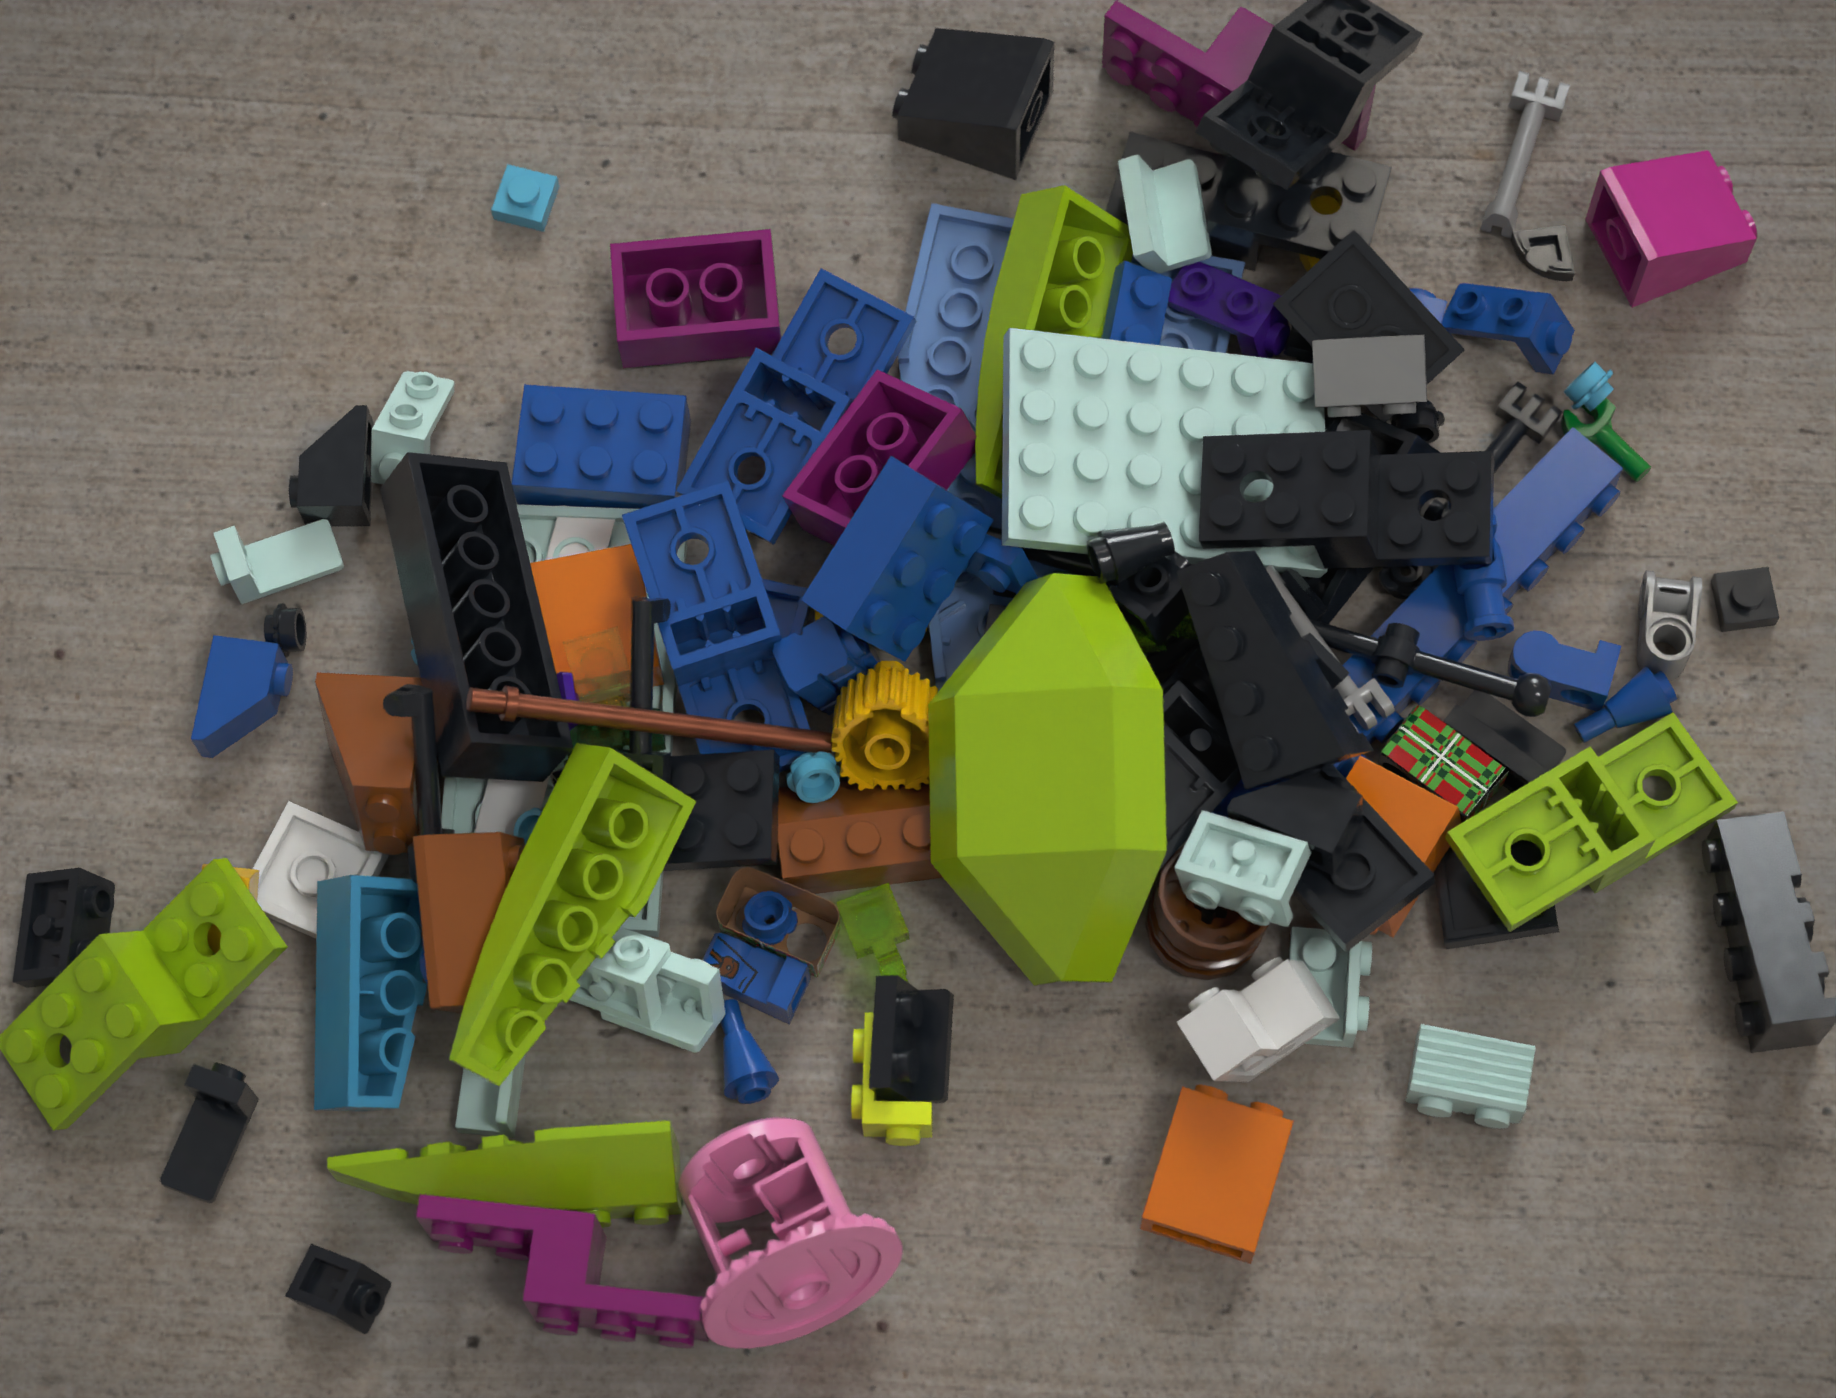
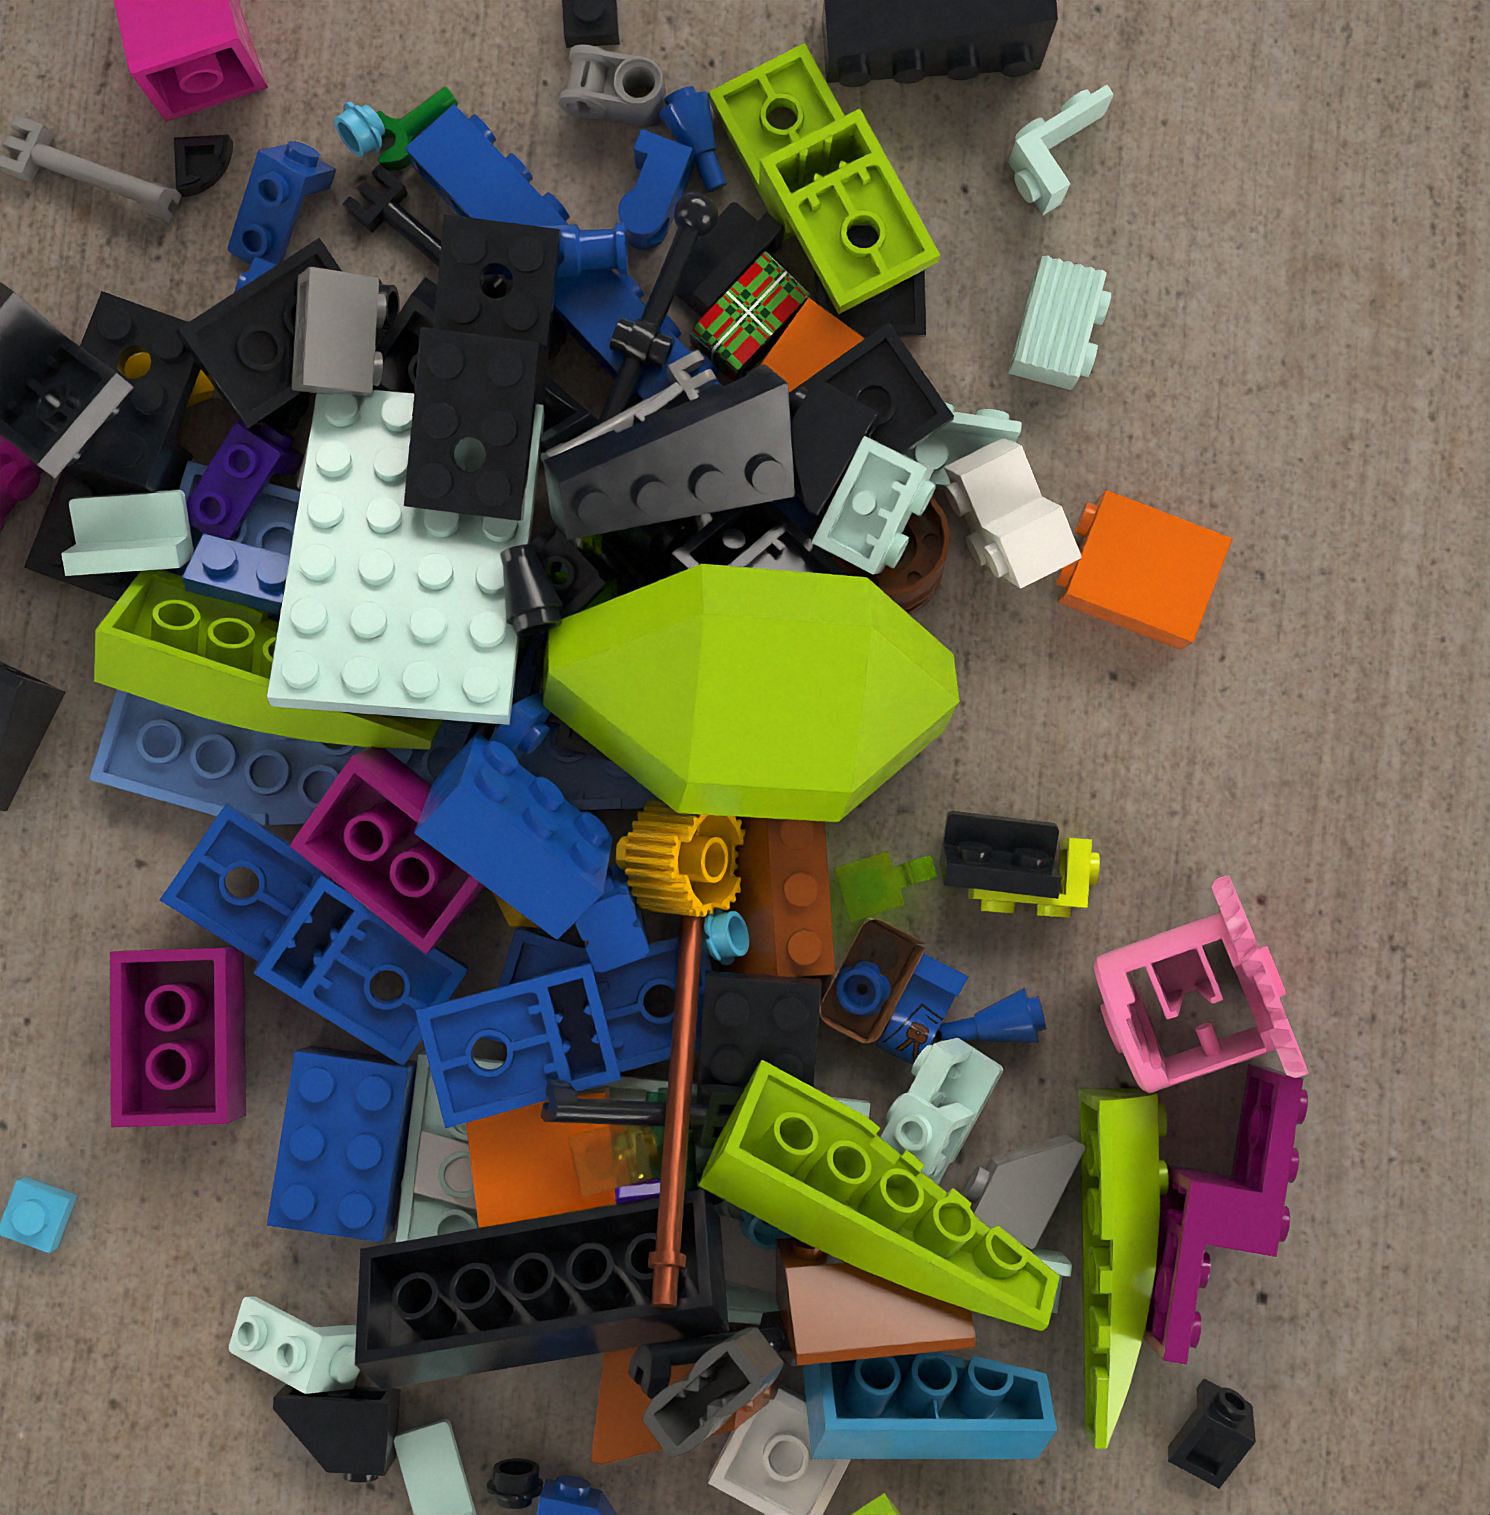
camera: 90 degrees left, 15 degrees up
none -> dark grey brick [642,1327,783,1457]
none -> light grey slope [963,1134,1086,1250]
none -> light aqua bracket [1008,85,1114,215]

